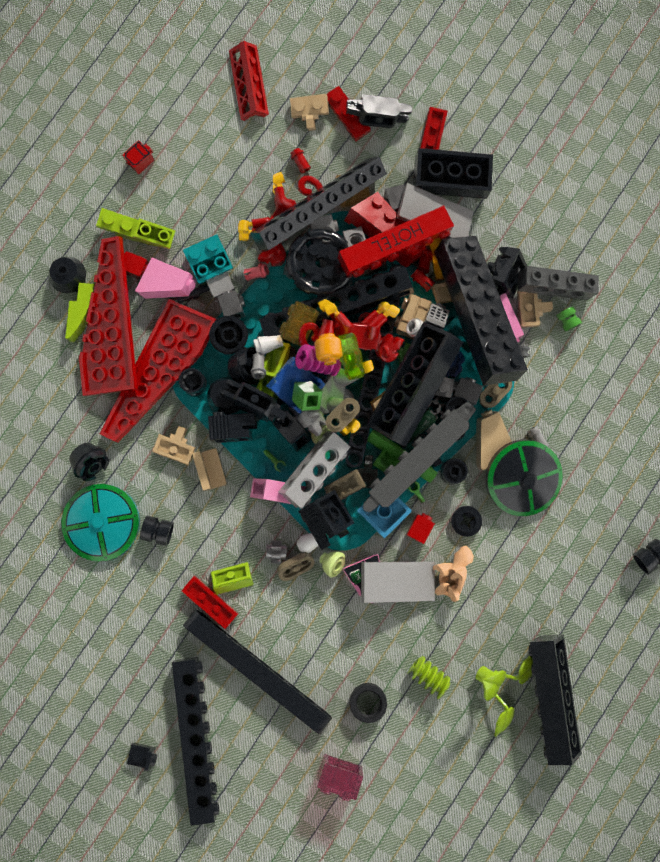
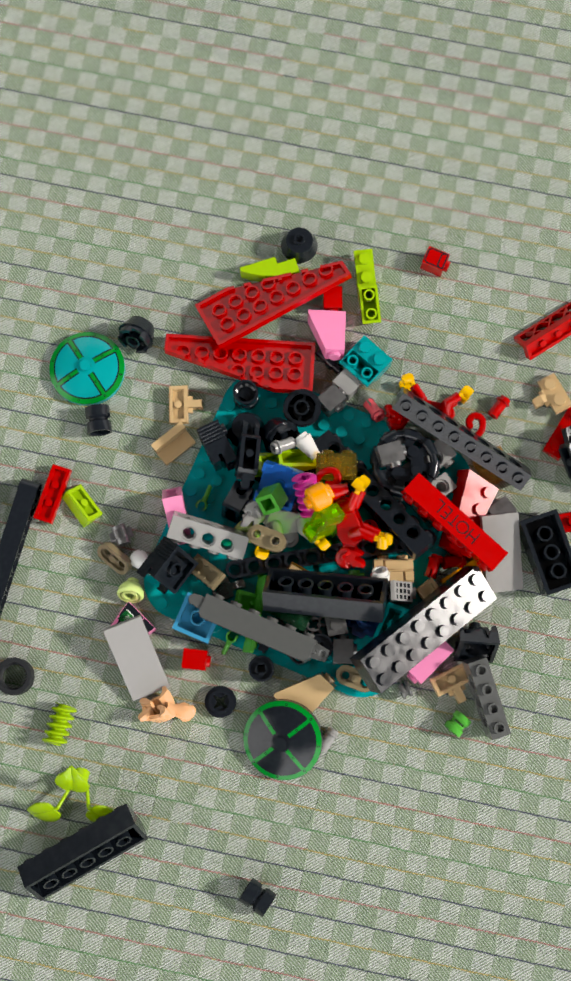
camera: 70 degrees right, 5 degrees down
none -> flat silver brick [375,440,407,468]

